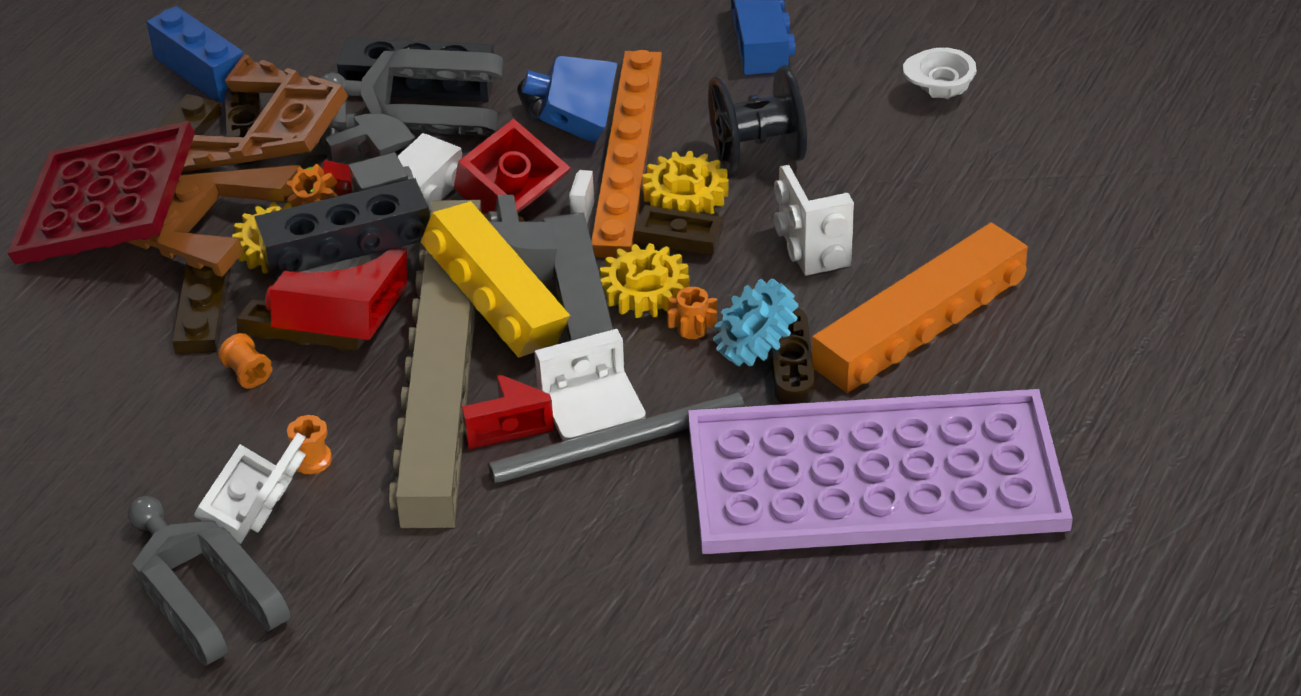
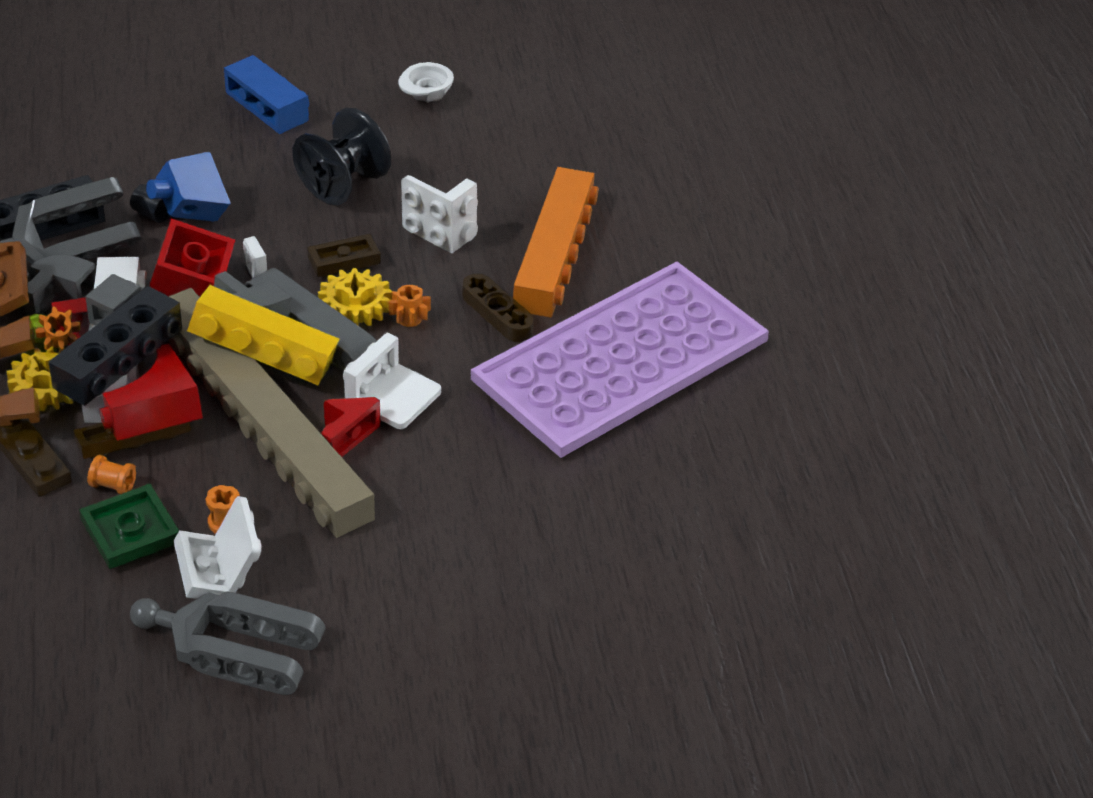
camera: 40 degrees left, 0 degrees up
dark grey piece [488,392,745,484] -> none
orange plate [591,50,662,258] -> none
yellow gear [642,151,729,215] -> none
medium azure gear [713,278,799,367] -> none
none -> dark green plate [79,484,179,569]

